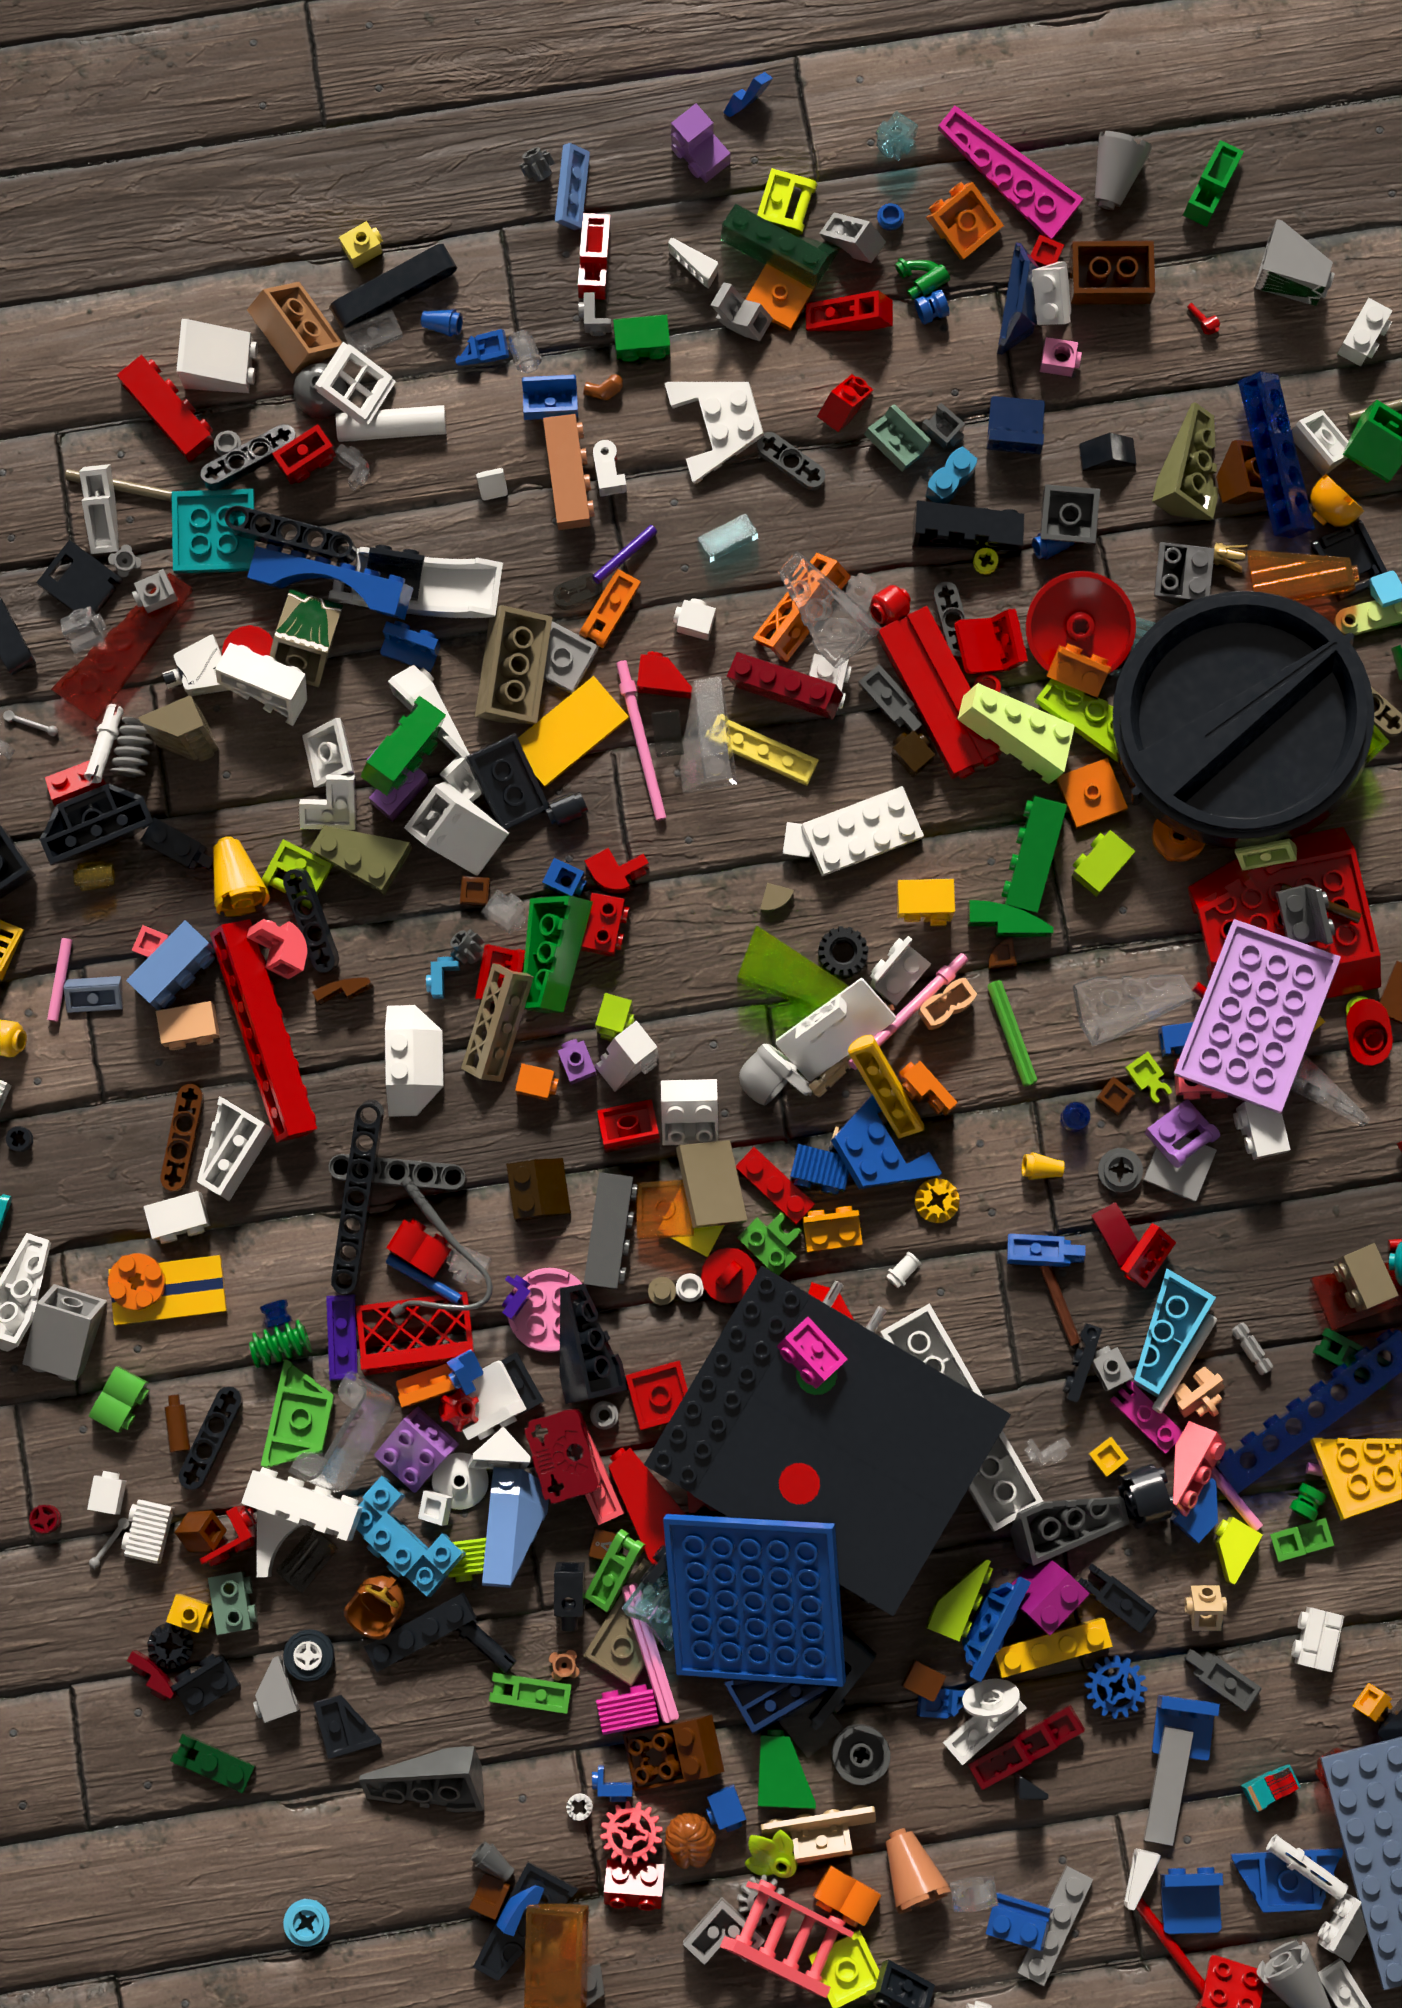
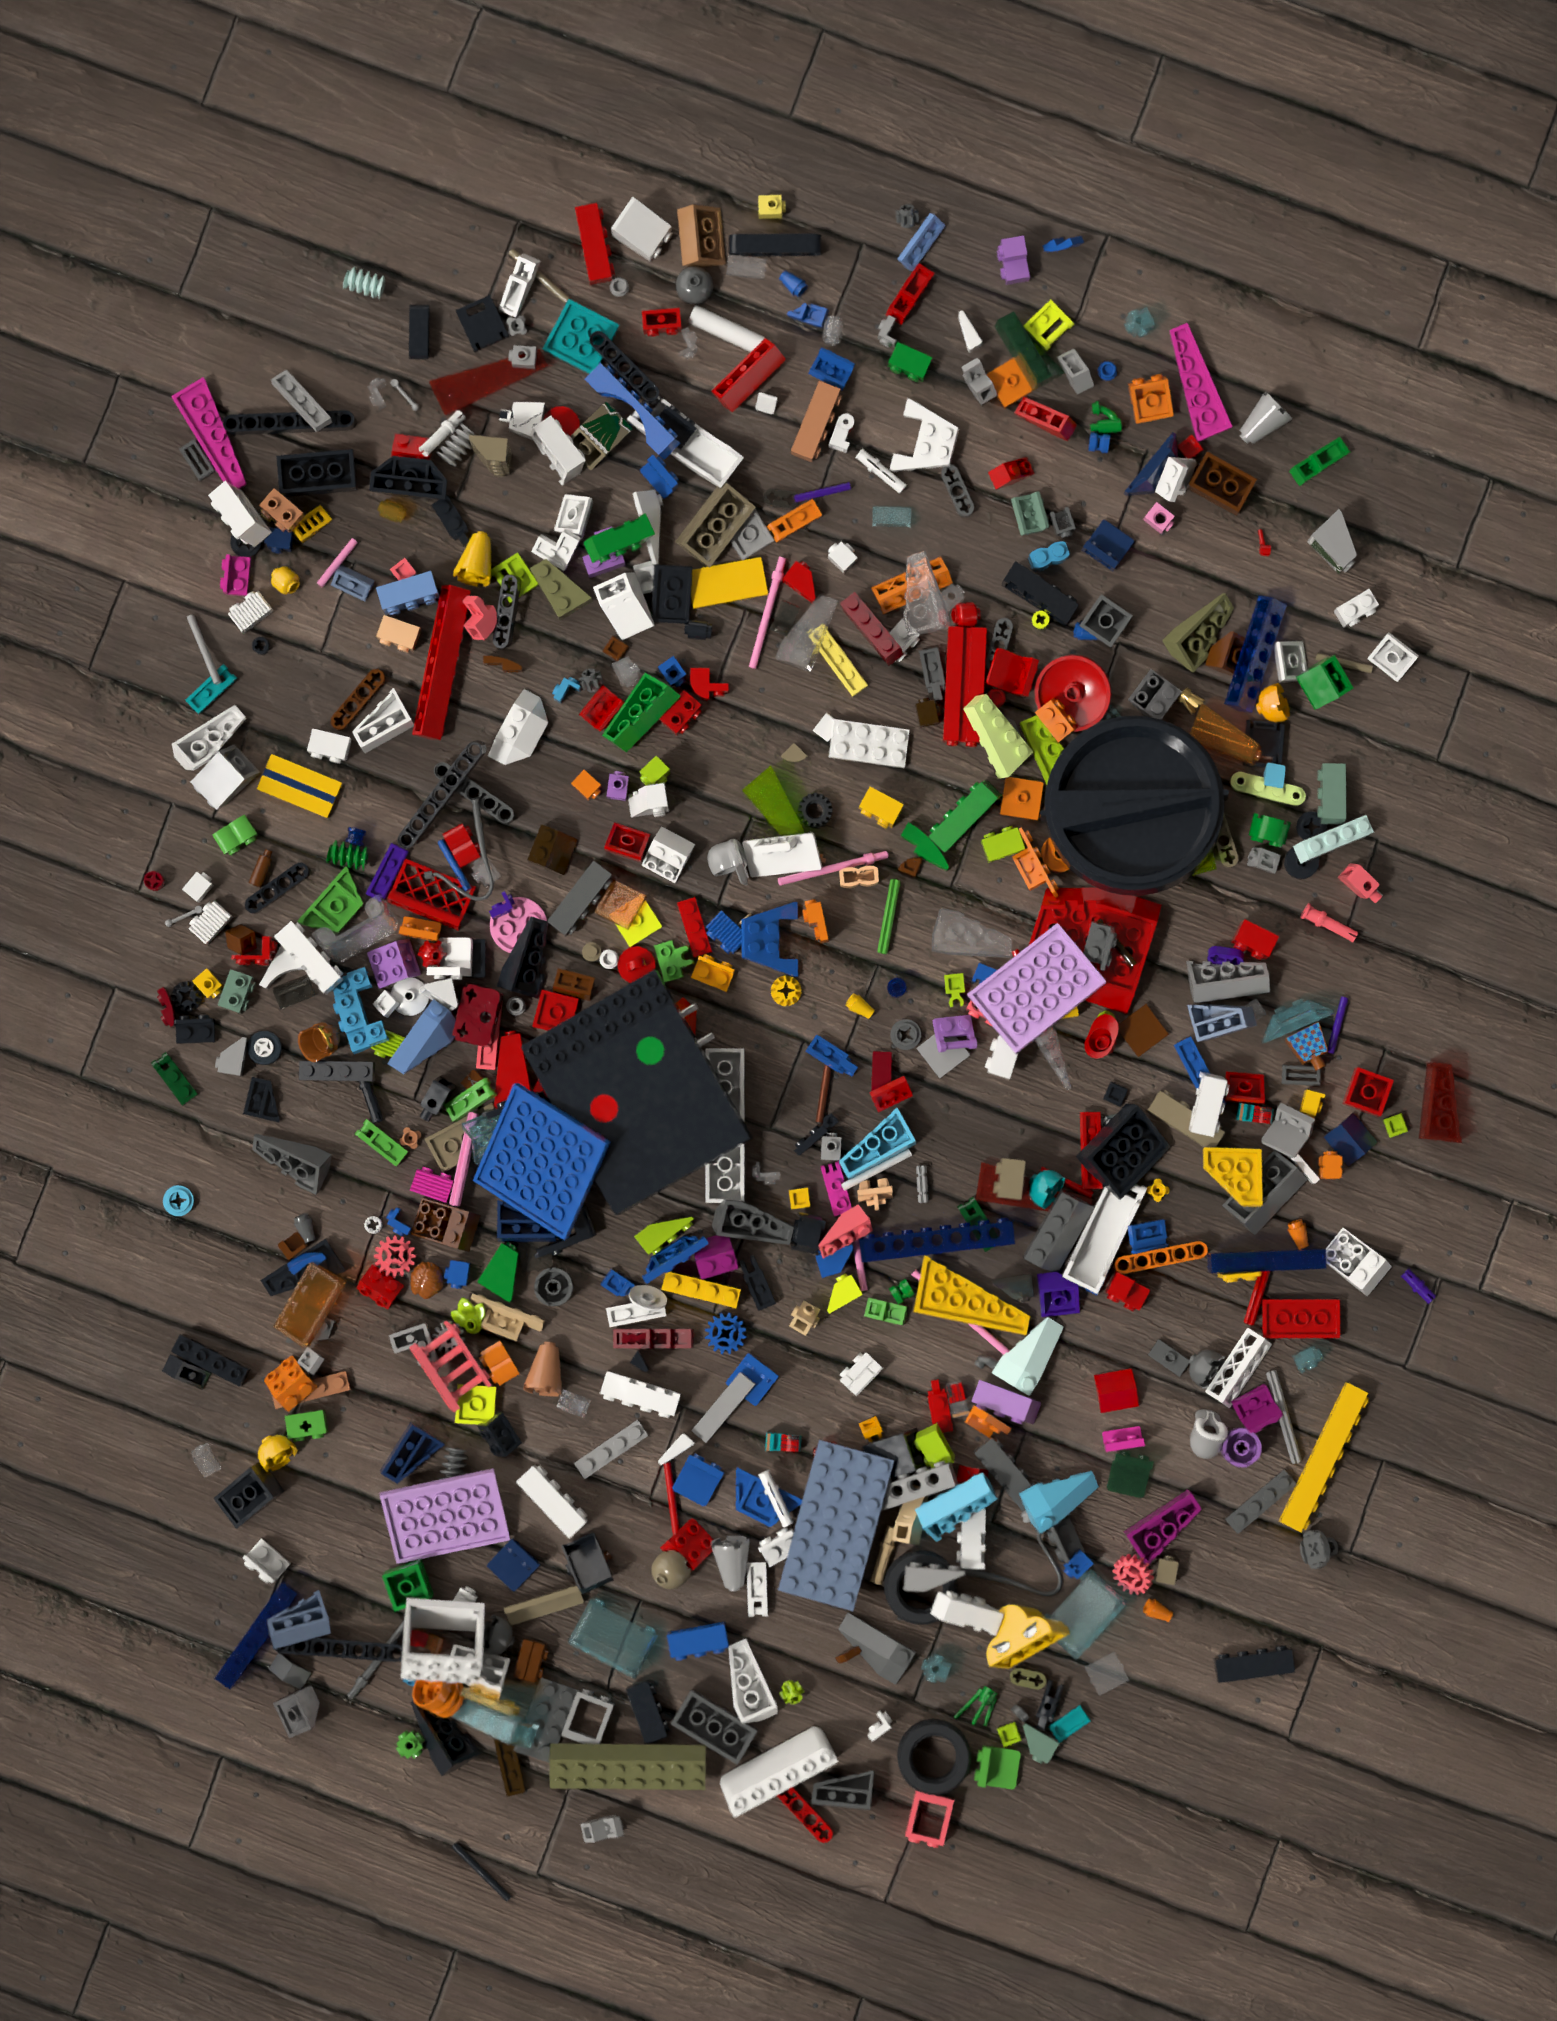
camera: 30 degrees right, 5 degrees up
clear brick [61,606,106,654] -> none
orange plate [108,1253,166,1310] -> none
black beam [200,424,296,491] -> none
white piece [314,342,396,427] -> none
blue bracket [446,1350,484,1396] -> none
dark tan fence [461,963,534,1082] -> none
dark orange arm [583,374,623,400] -> none
dark tan tile [676,1140,747,1228] -> none
dark pink bracket [777,1317,848,1388] -> none
tan axle [809,1055,852,1097] -> none
yellow brick [848,1035,924,1139] -> none
white bracket [870,936,931,1007] -> none
white pin [886,1252,921,1288] -> none
reddish brown panel [902,1660,947,1702] -> none
blue plate [986,1892,1053,1951] -> none
black slope [1079,432,1137,471] -> none
reddish brown tile [1096,1077,1135,1116] -> none
dark grey hinge [1184,1649,1262,1712] -> none
yellowish green slope [1235,839,1297,871] -> none
none -> reddish brown hinge [553,968,595,1001]
none -> white wedge [600,1371,681,1418]
none -> red brick [711,338,786,412]
none -> white pin [855,449,907,494]
none -> orange bracket [1012,827,1059,898]

